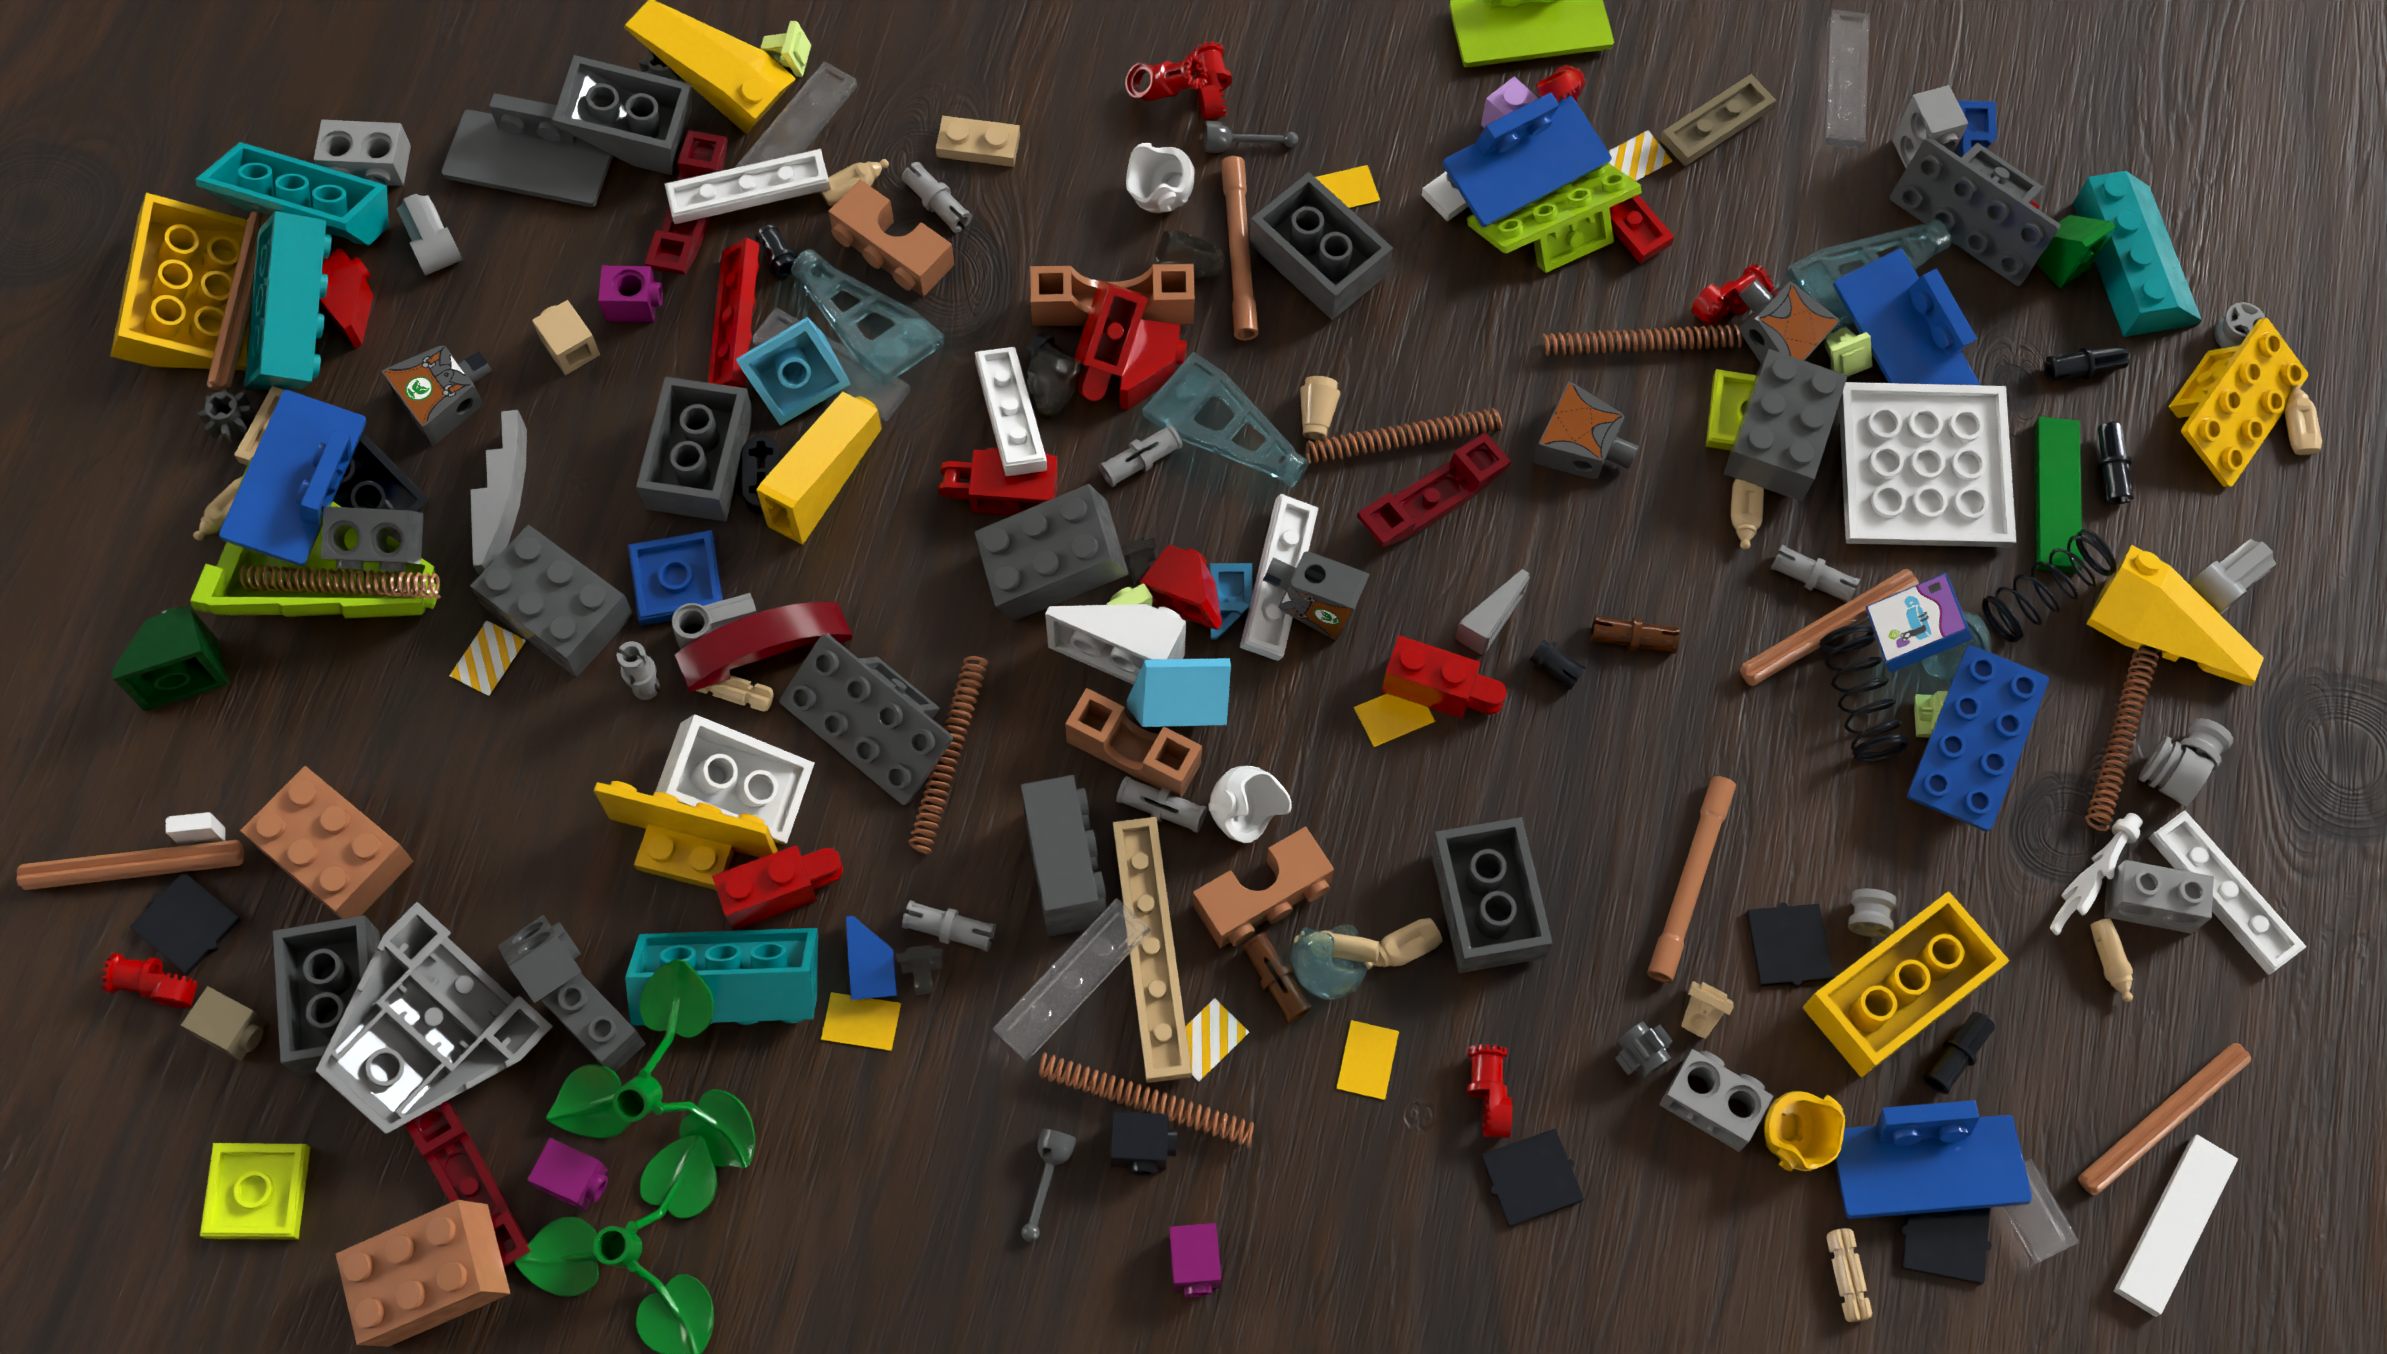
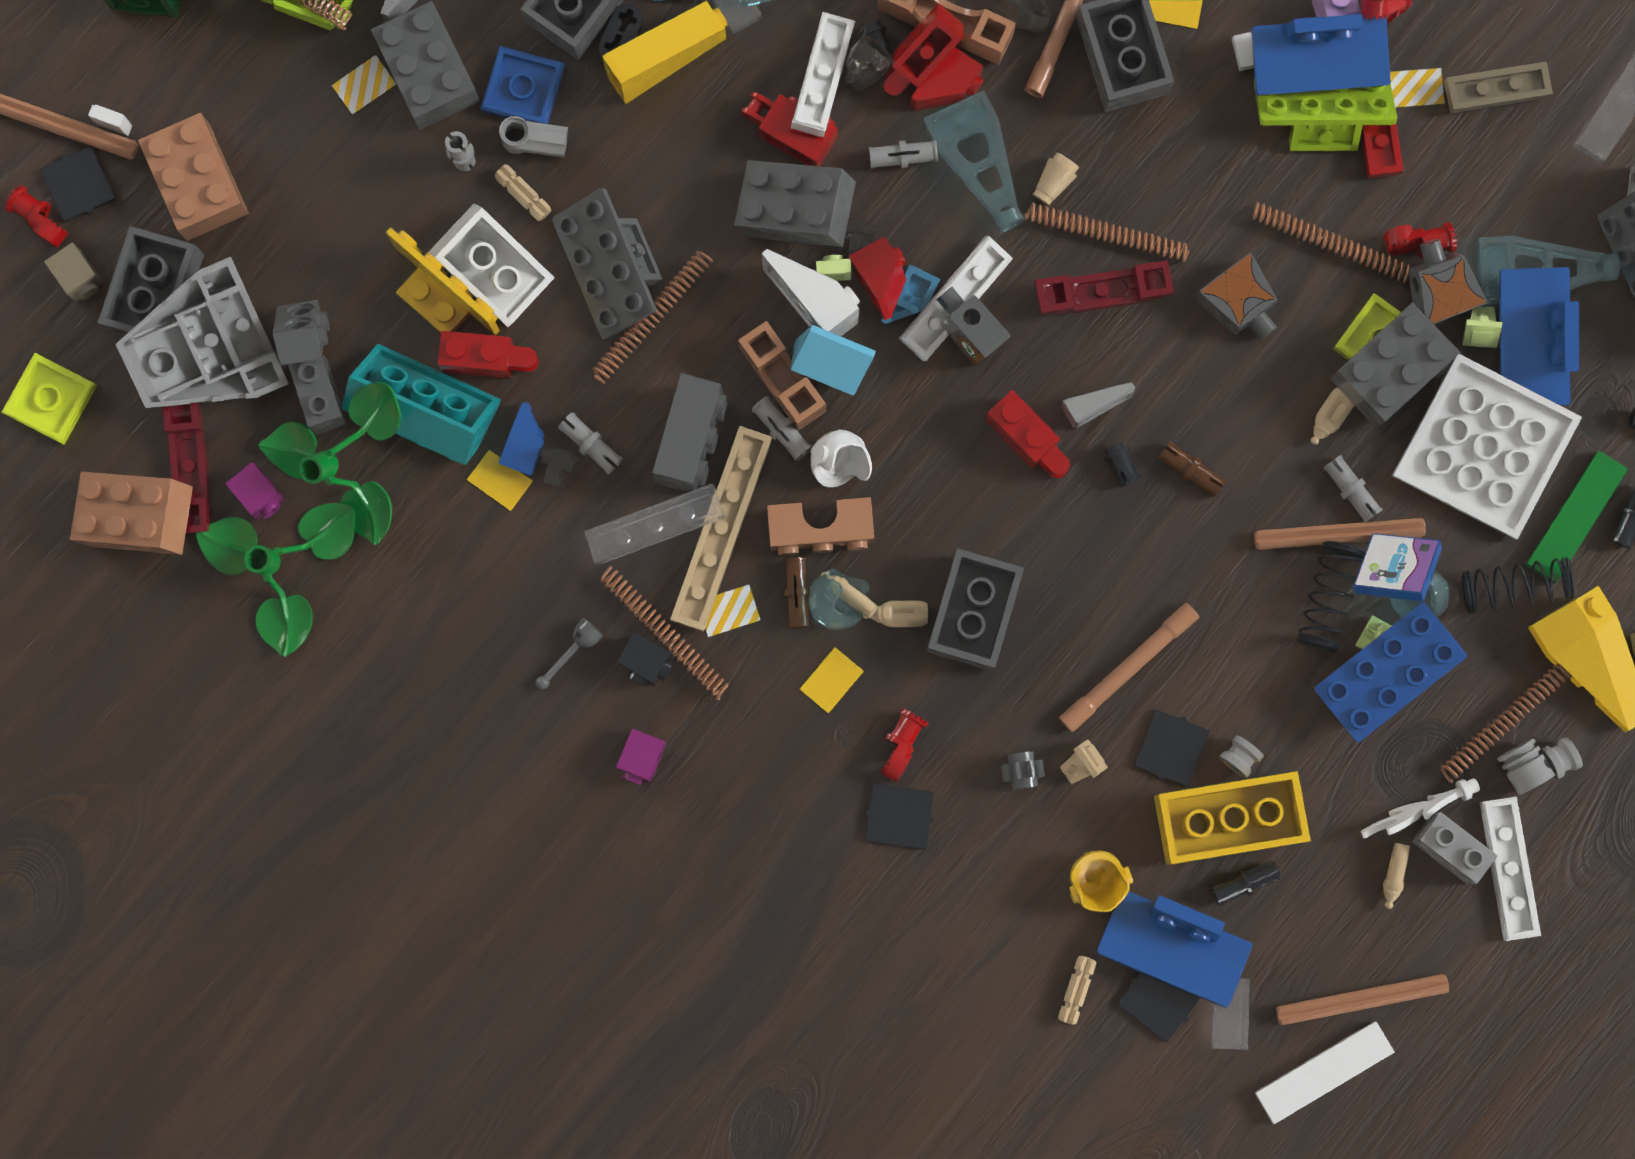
camera: 30 degrees right, 15 degrees up
dark red slope [675,601,852,693] -> none
yellow sticker [1354,694,1435,747] -> none
light grey brick [1659,1049,1773,1152] -> none

